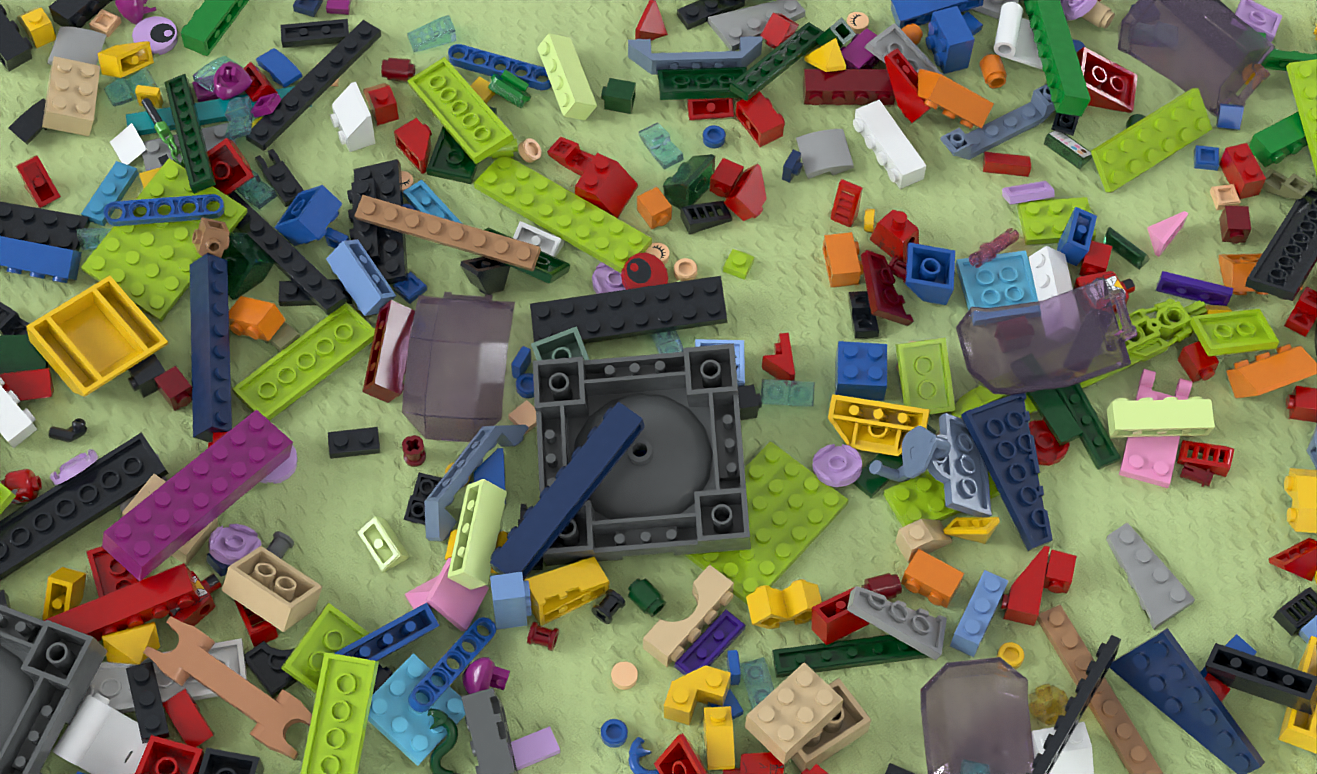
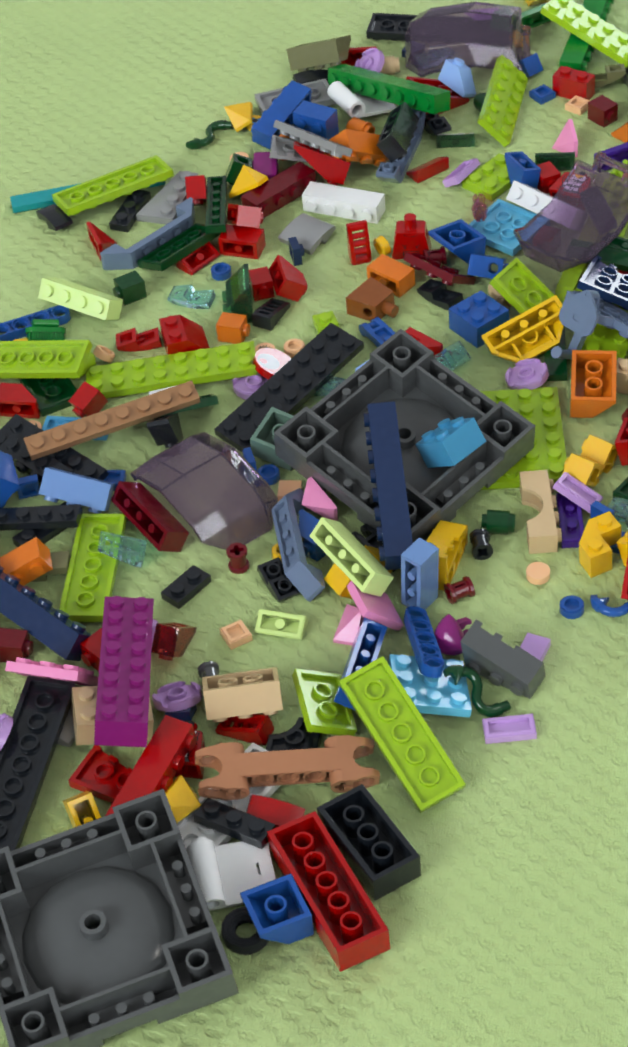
camera: 35 degrees left, 15 degrees down
none -> bright pink plate [5,657,98,686]
none -> red brick [68,381,108,418]
none -> clear light blue slope [97,531,147,568]
none -> clear red slope [151,622,197,661]
none -> light nougat tile [220,620,253,650]
none -> brick [226,203,264,228]
none -> light grey plate [273,120,353,158]
none -> bright pink slope [301,476,338,521]
none -> dark orange torso [346,277,399,321]
none -> blue plate [359,317,395,347]
none -> black brick [376,102,419,162]
none -> dark azure brick [415,416,486,468]
none -> light blue slope [438,57,476,98]
none -> blue torso [467,253,508,279]
none -> lavender tile [553,472,604,513]
none -> orange slope [570,350,617,418]

